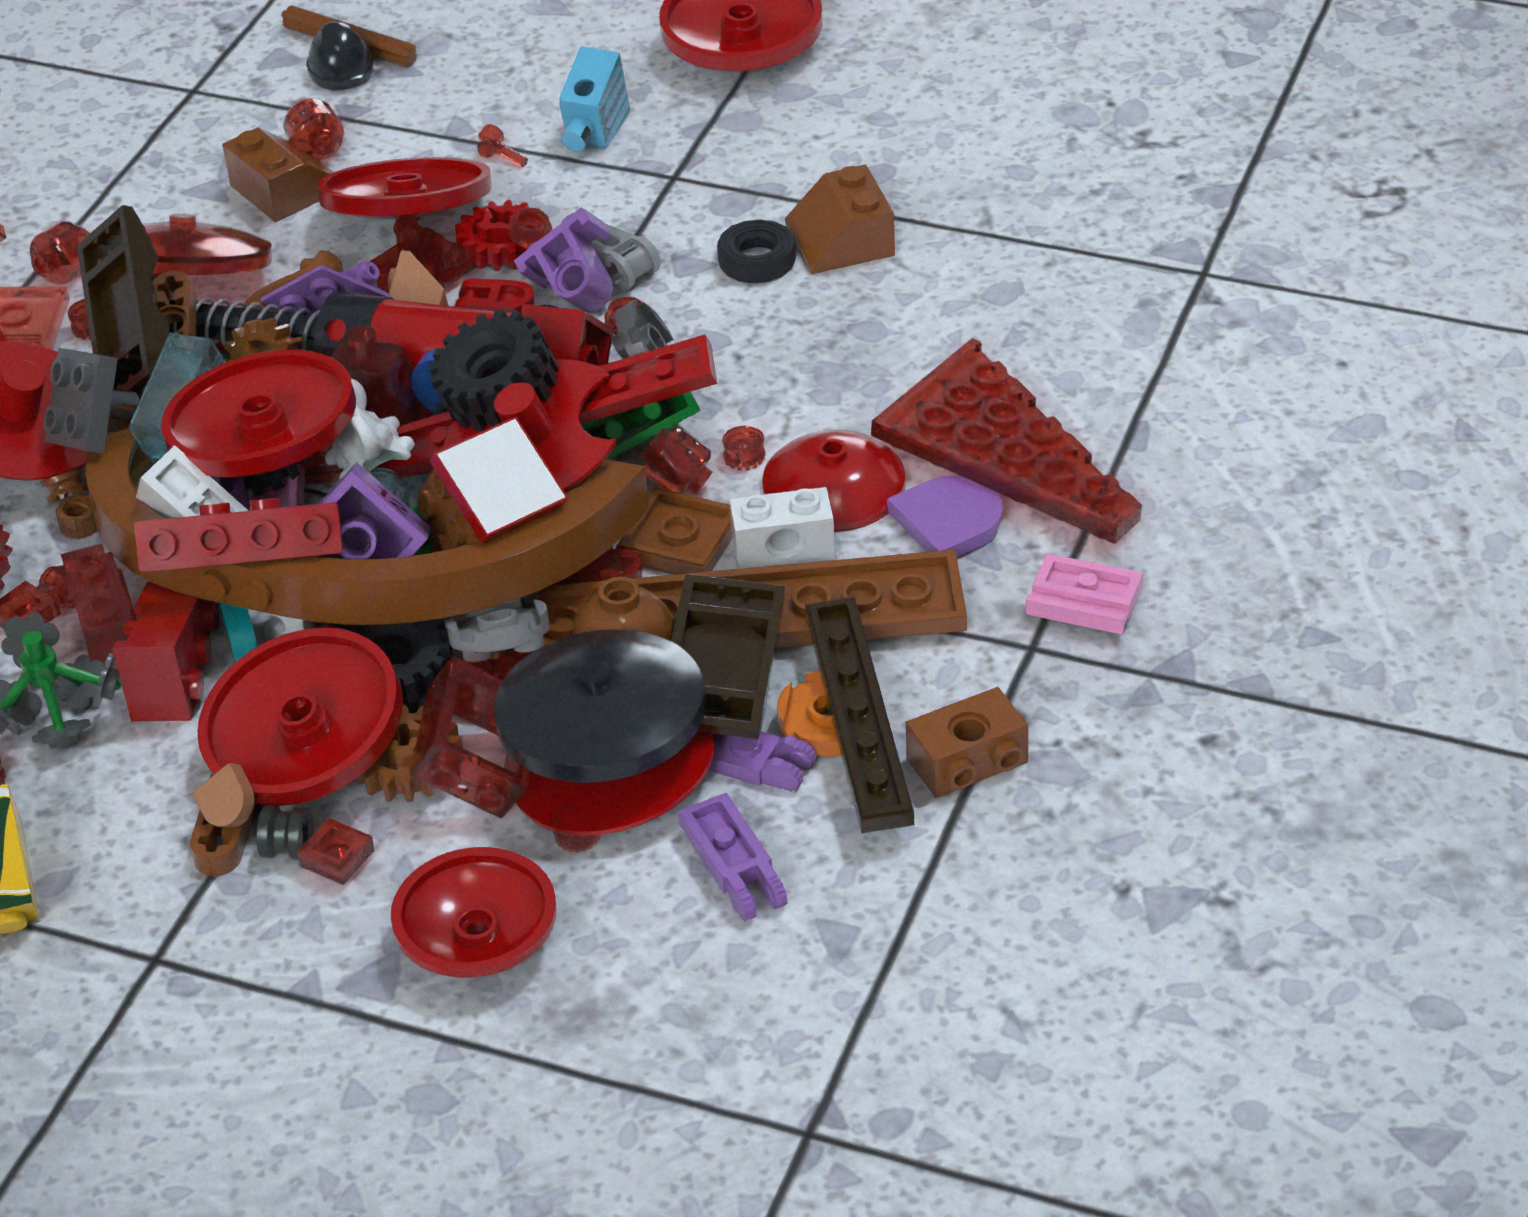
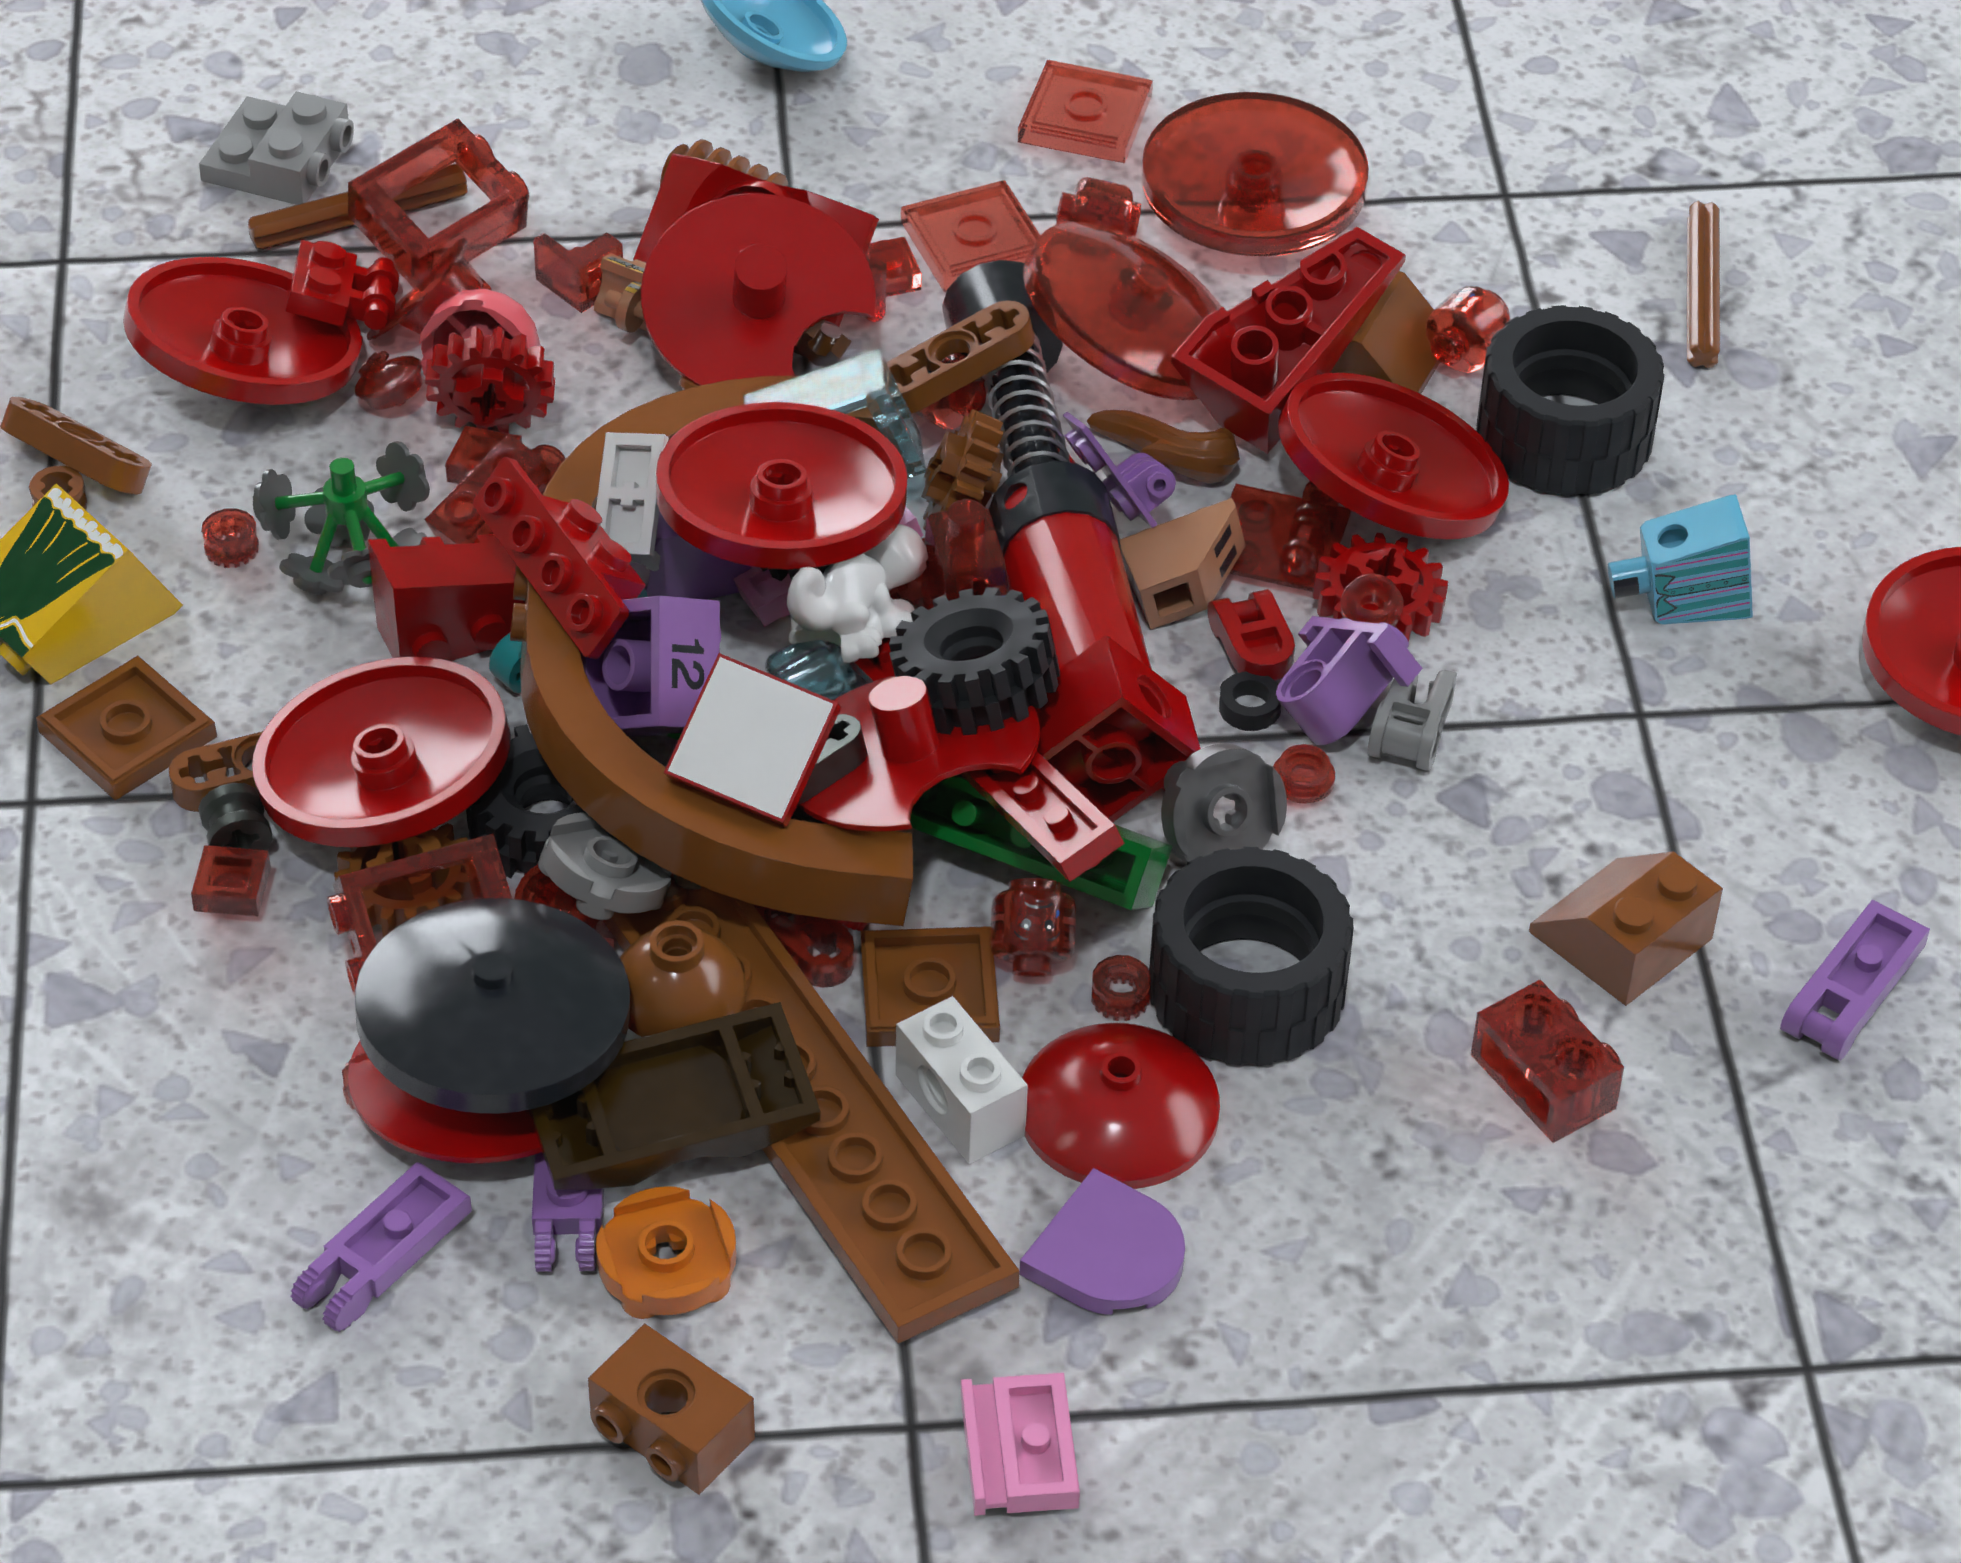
camera: 60 degrees right, 5 degrees up
dark grey plate [43,348,140,453] -> none
dark brown slope [77,205,170,393] -> none
nougat tile [192,763,254,828] -> none
black hat [306,22,374,90] -> none
red dish [391,847,557,978] -> none
clear red hand [477,124,528,167] -> none
black tyre [717,219,796,283] -> none
dark brown tile [805,597,914,834] -> none
clear red wing [871,338,1142,544] -> none
none -> dark orange tile [36,656,217,801]
none -> clear red dish [1141,92,1369,256]
none -> black tyre [1148,846,1354,1066]
none -> red wedge [1171,227,1406,454]
none -> clear red brick [1471,979,1624,1143]
none -> black tyre [1476,305,1665,496]
none -> medium lavender plate [1780,899,1930,1061]

